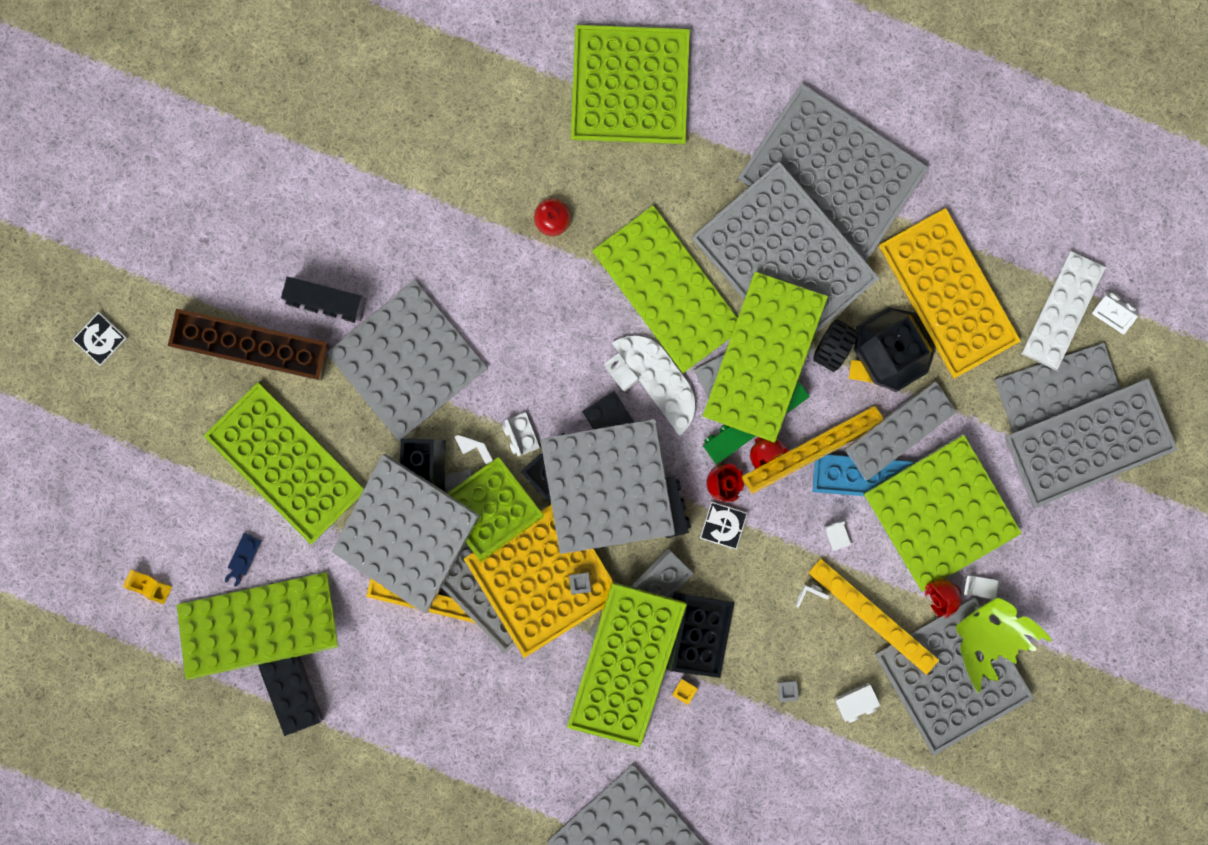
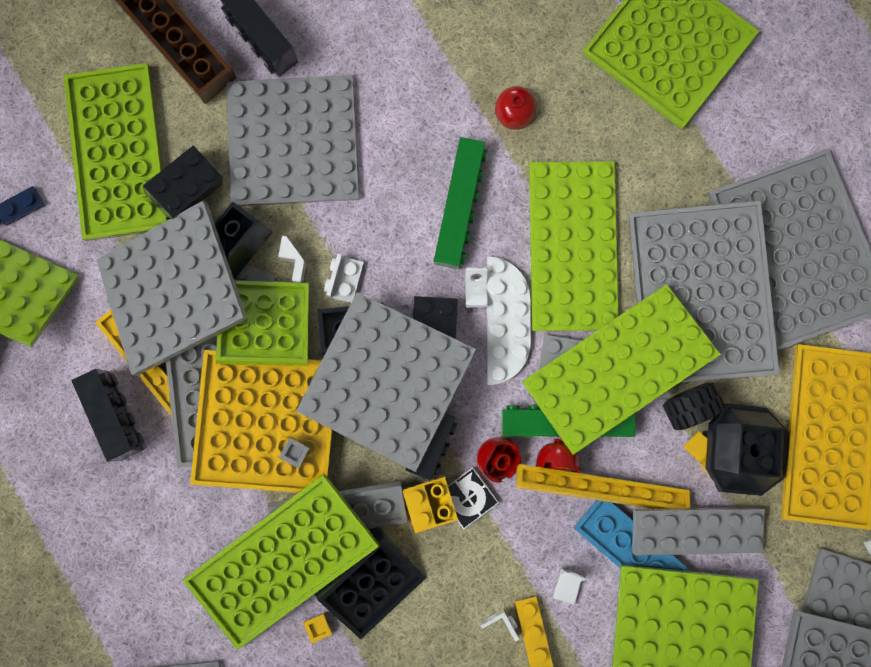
camera: 40 degrees right, 5 degrees down
none -> black brick [71,369,144,462]
none -> black brick [143,145,223,219]
none -> yellow slope [402,477,458,533]
none -> green brick [433,137,488,270]

